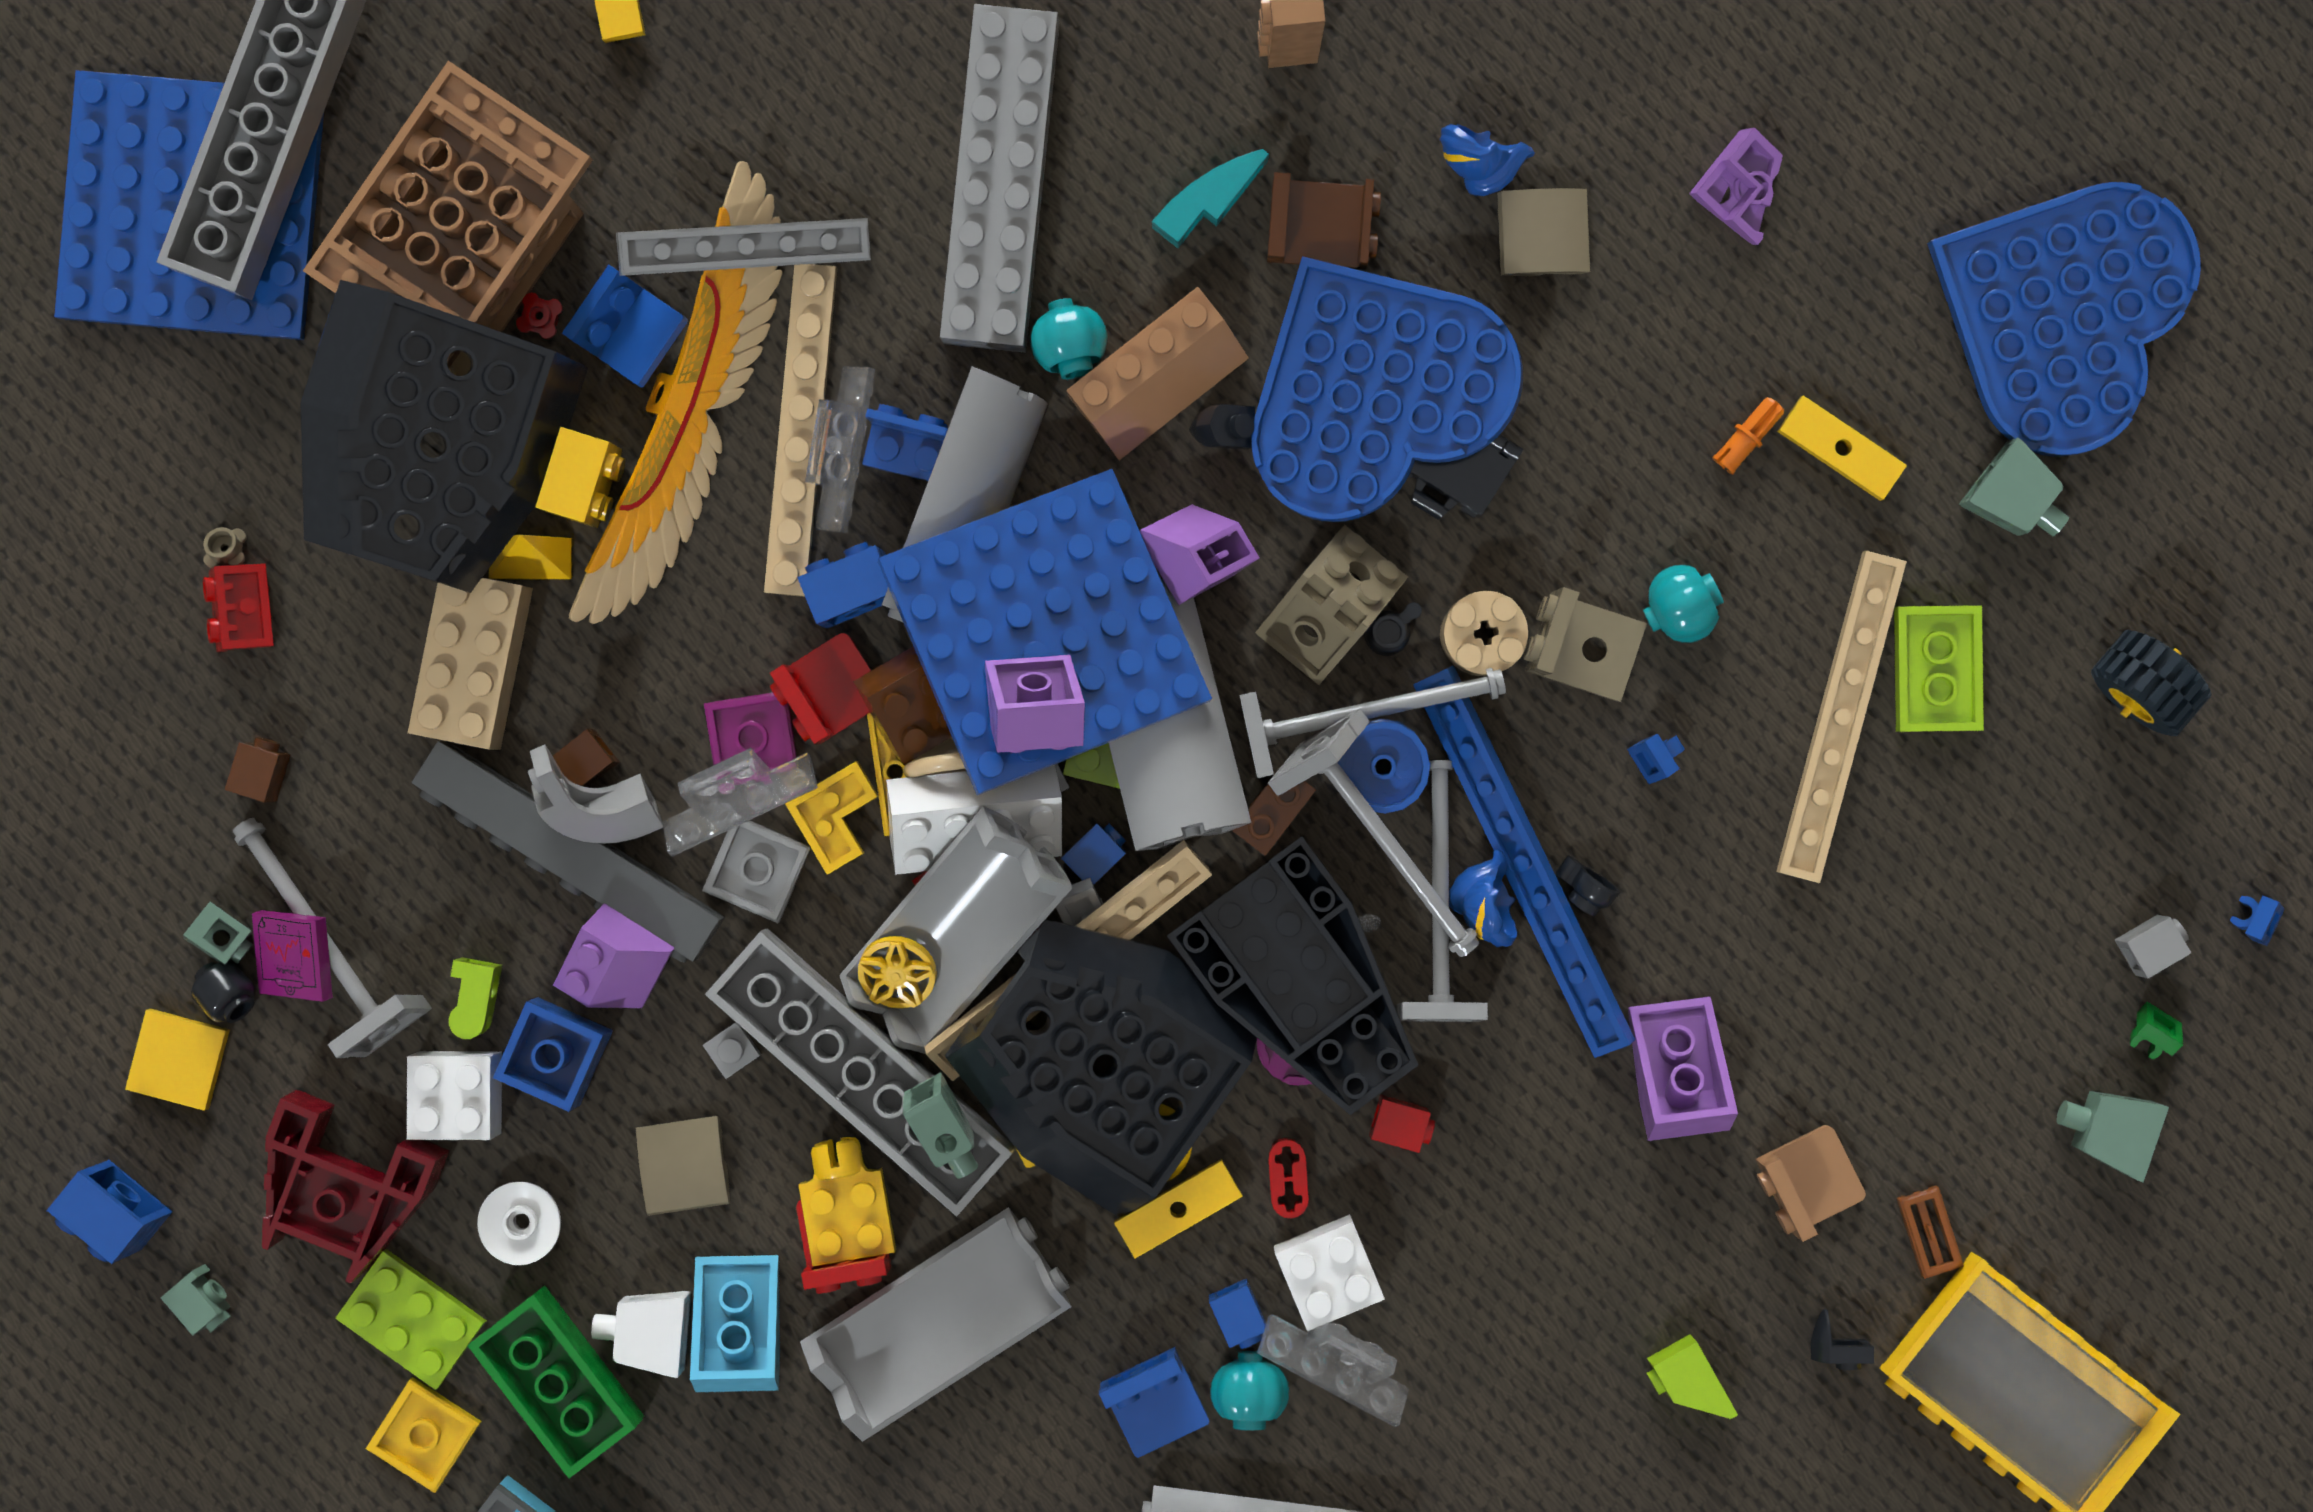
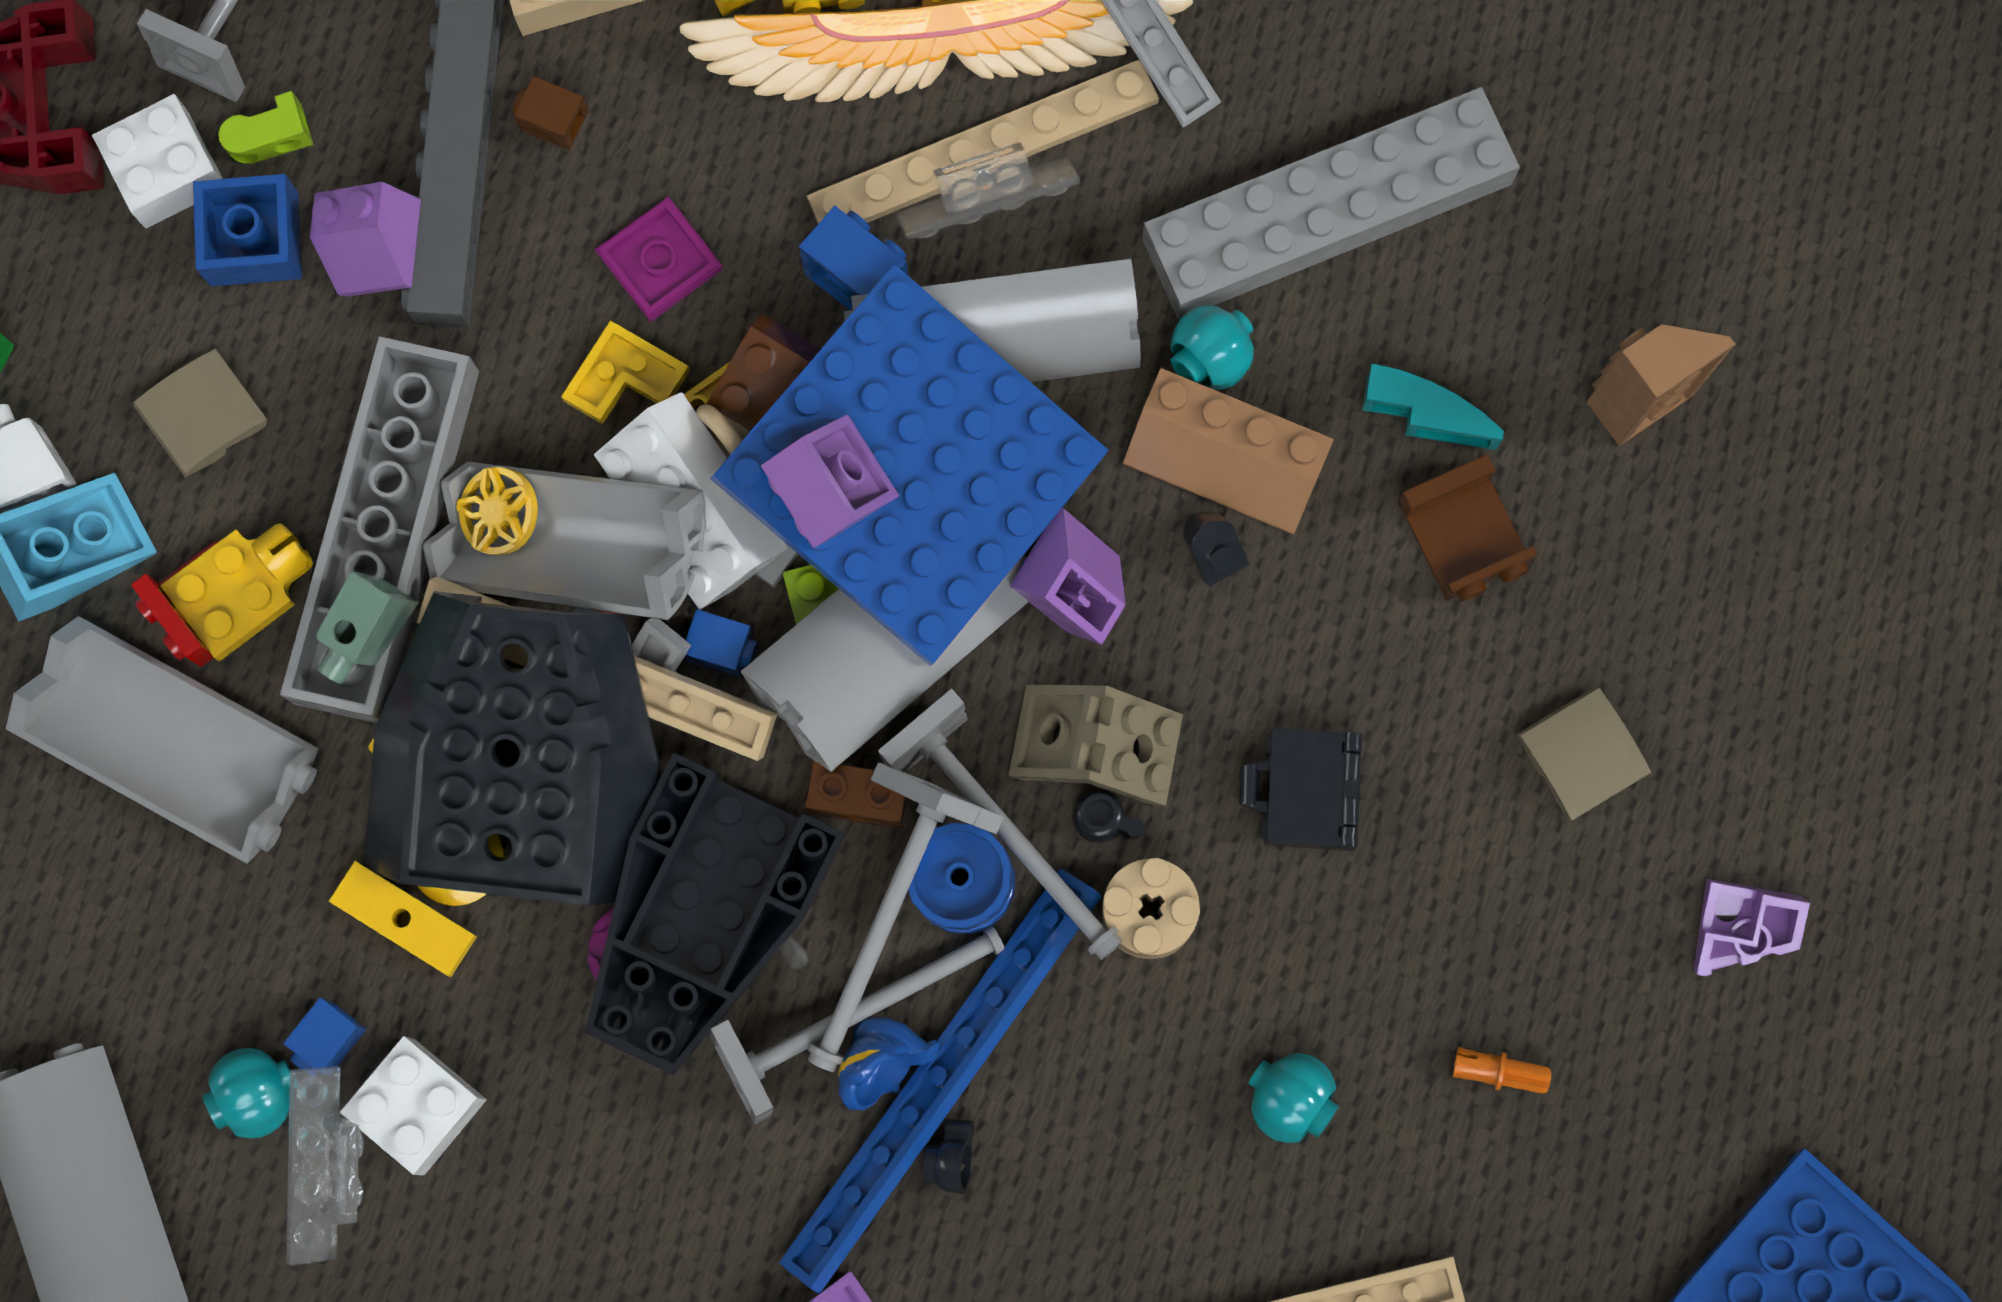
camera: 65 degrees right, 10 degrees down
white dish [477,1181,561,1265] -> none
light grey arch [528,744,663,843] -> none
clear bracket [663,748,818,857] -> none
light grey tile [702,815,811,923] -> none
light grey plate [703,1022,762,1079] -> none
red bracket [769,633,872,744] -> none
blue bracket [862,404,948,481] -> none
blue bracket [1099,1347,1209,1458] -> none
blue plate [1252,256,1523,522] -> none
red beam [1268,1138,1309,1219] -> none
red brick [1369,1095,1435,1153] -> none
blue hair [1440,124,1535,197] -> none
dark tan bracket [1523,587,1647,702] -> none
blue tile [1627,734,1685,784] -> none
yellow tile [1777,395,1907,501] -> none

